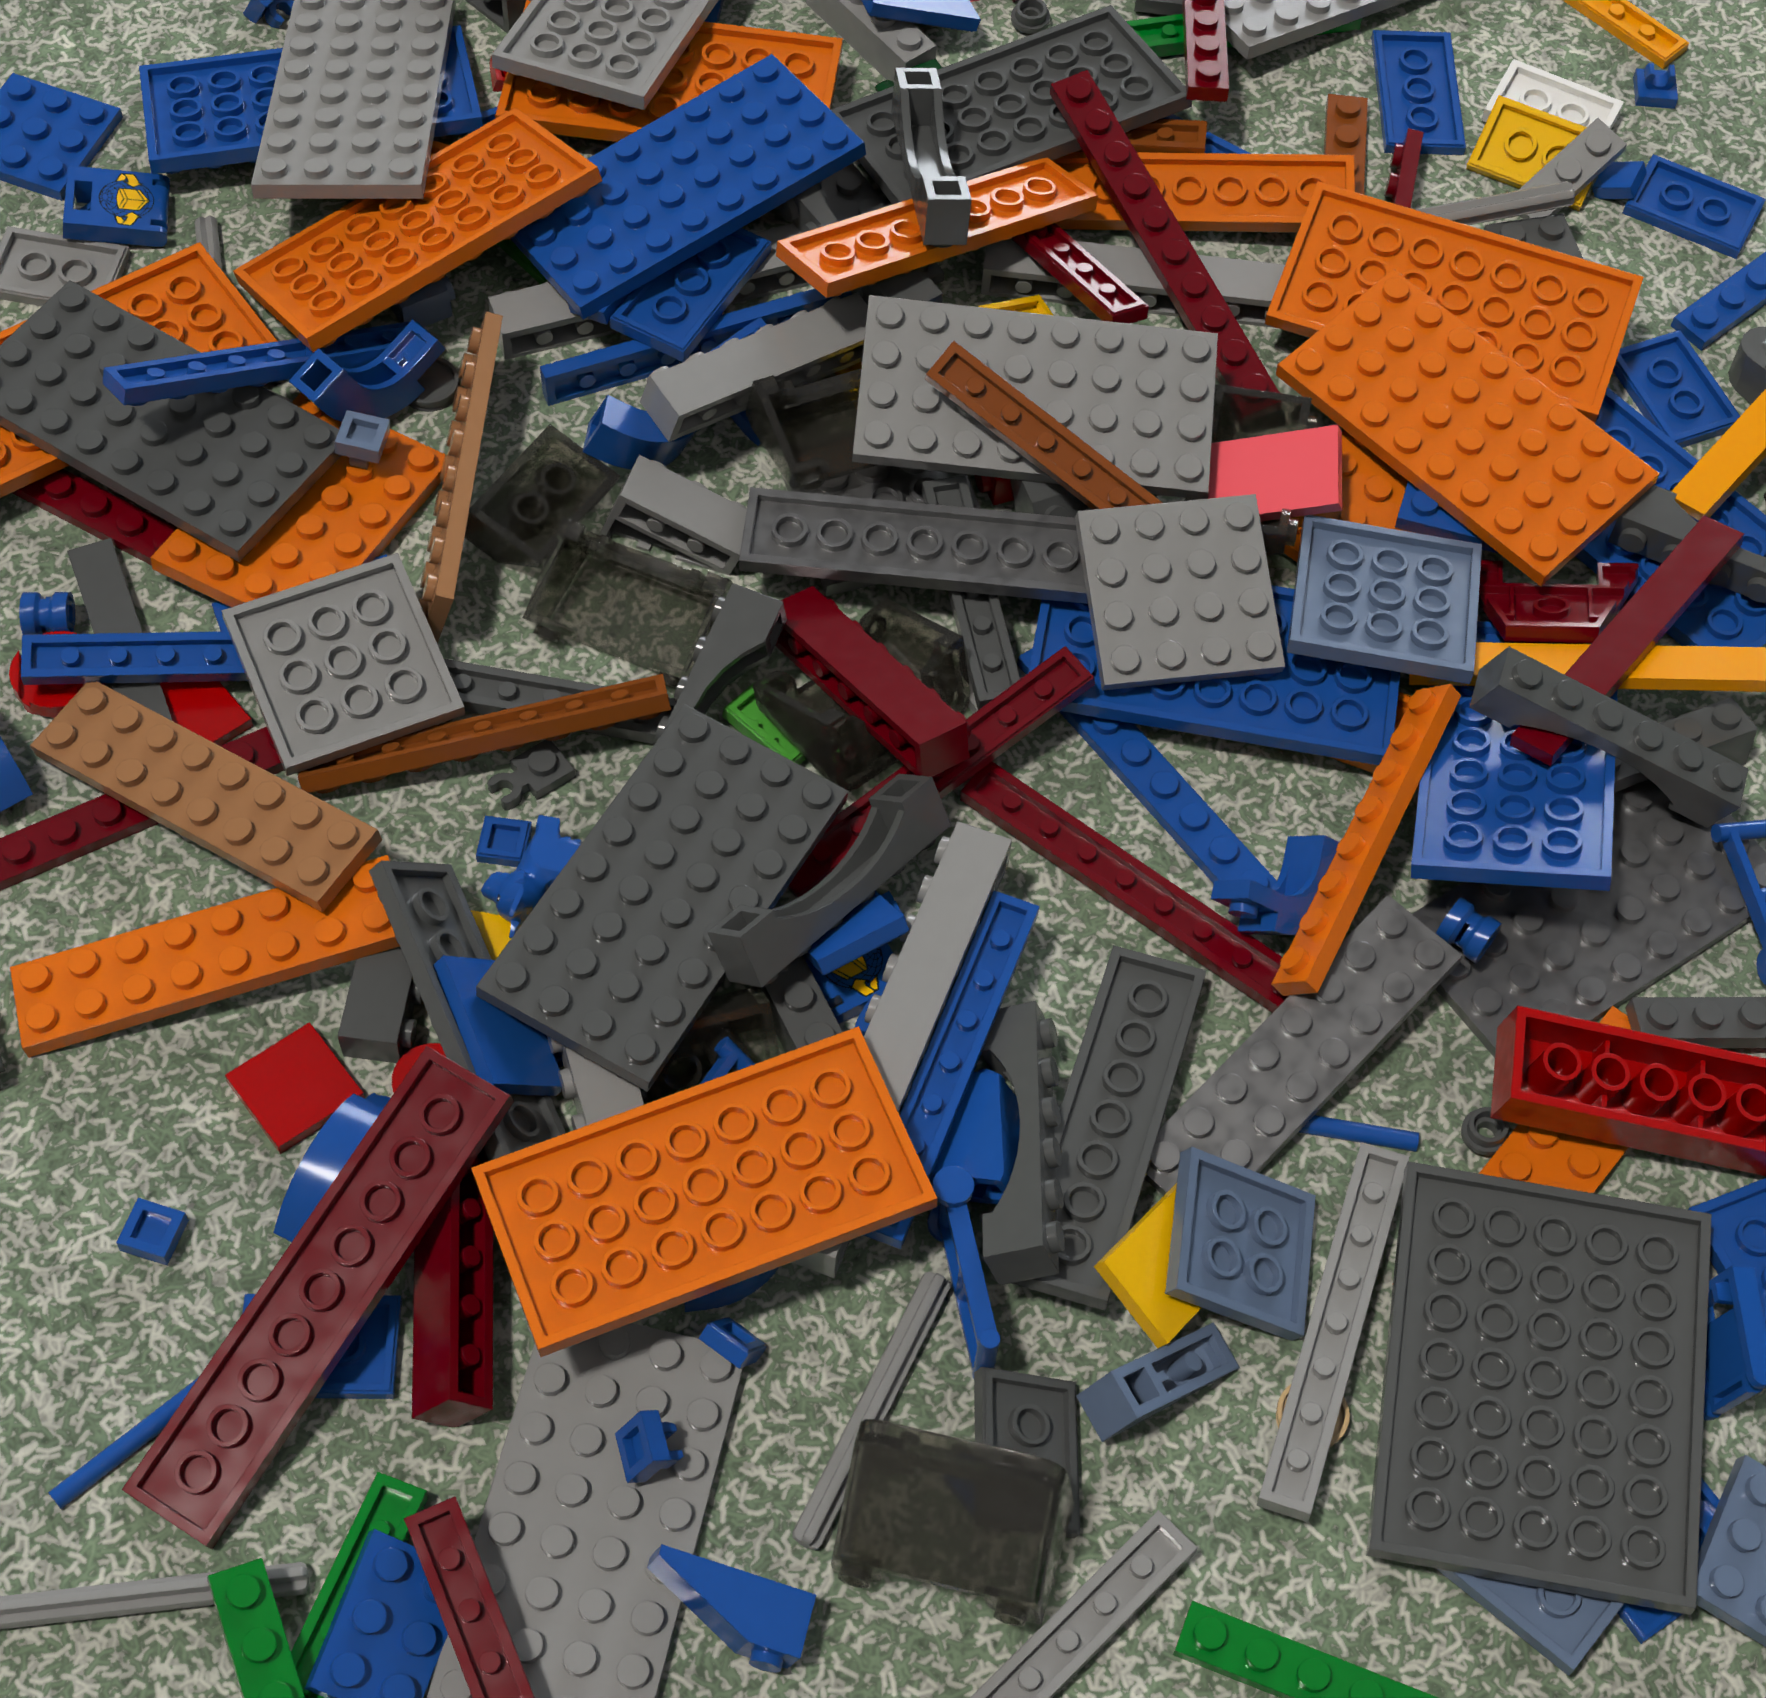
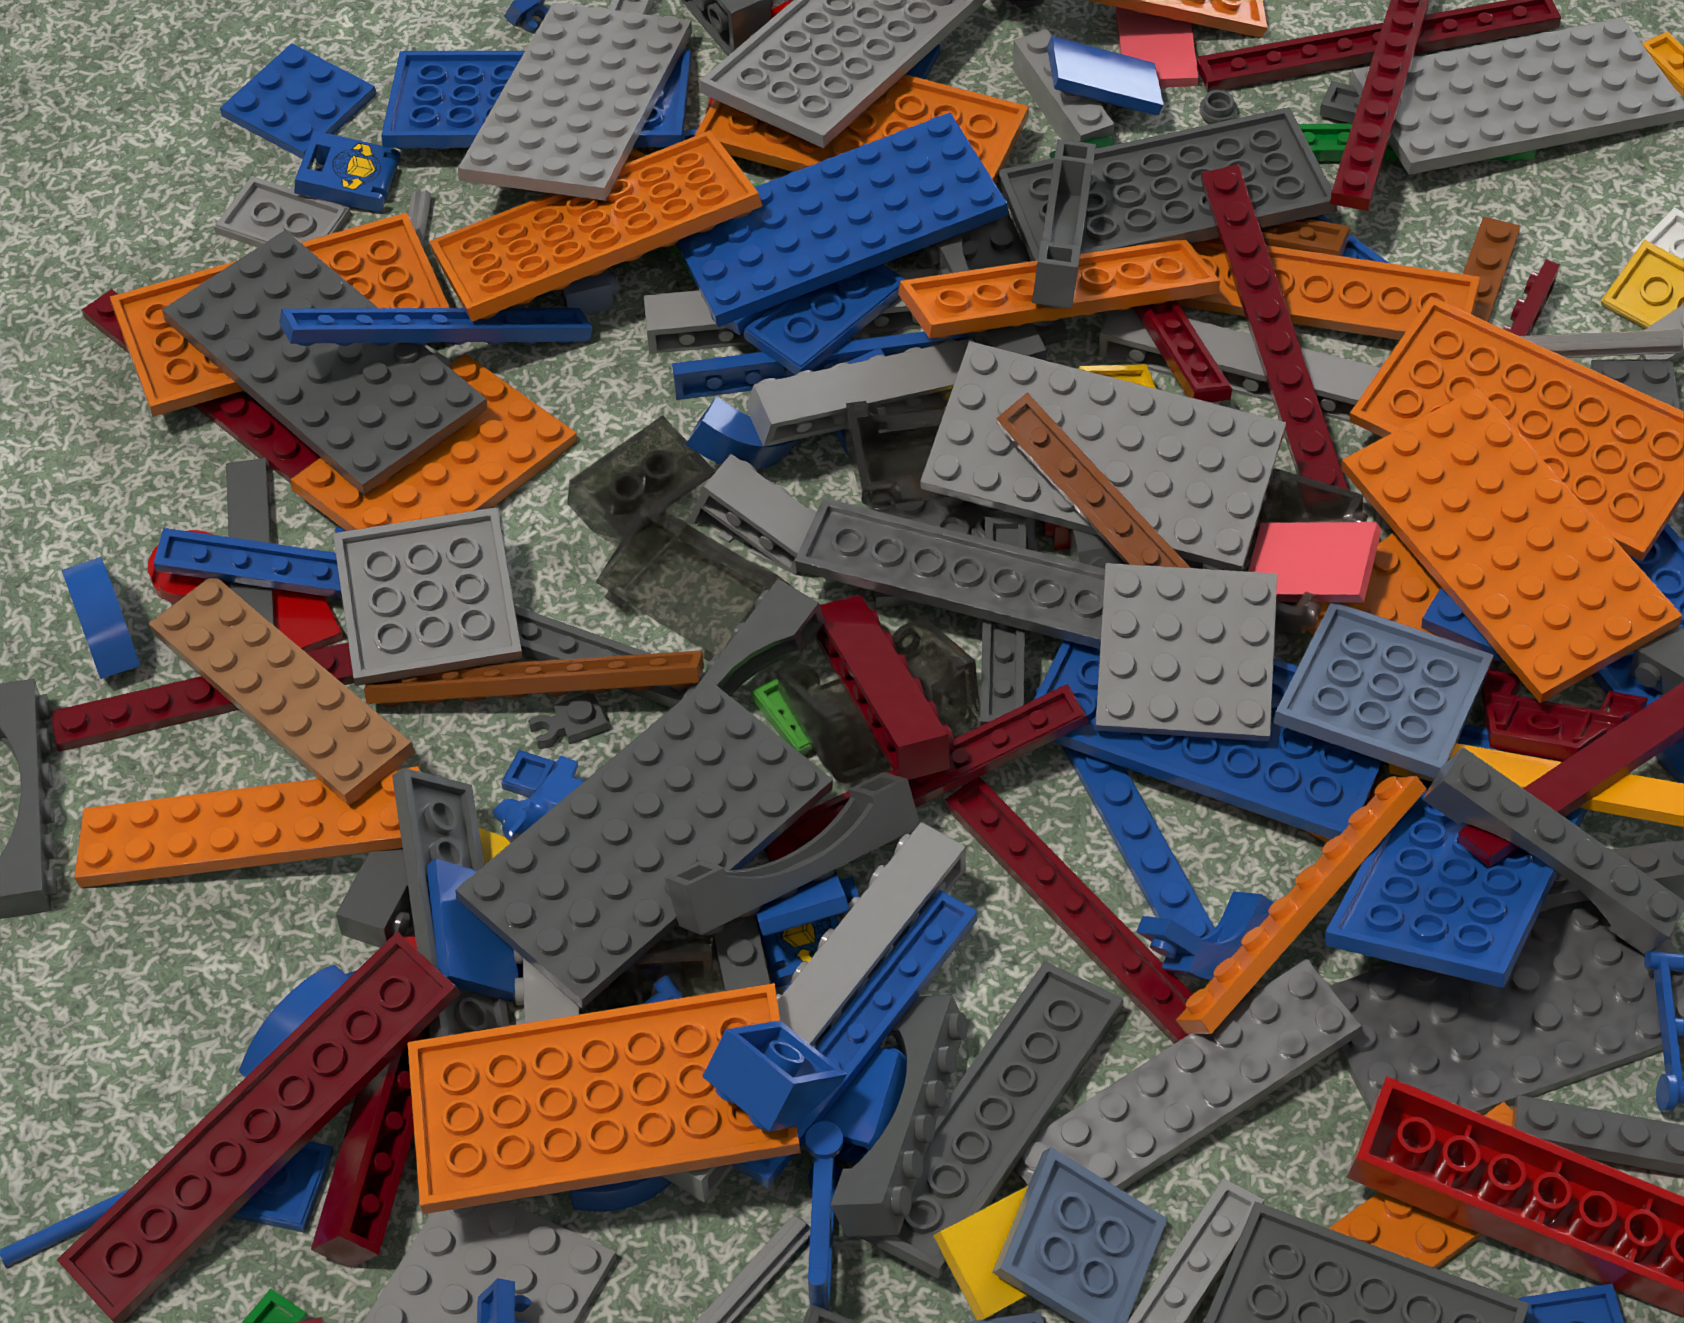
camera: 20 degrees right, 5 degrees down
blue wheel [19,592,76,635] -> none
blue plate [116,1198,189,1266] -> none
red tile [225,1022,365,1154] -> none
blue arch [289,319,446,422] -> none
sand blue tile [335,410,390,469] -> none
dark grey piece [408,357,460,412] -> none
medium nougat plate [419,311,503,643] -> none
blue tile [698,1317,767,1369] -> none
blue bar [1299,1115,1419,1152] -> none
blue tile [1371,30,1466,155] -> none
blue wheel [1436,897,1502,964] -> none
dark grey plate [1461,1107,1512,1156] -> none
none -> blue slope [702,1021,847,1132]

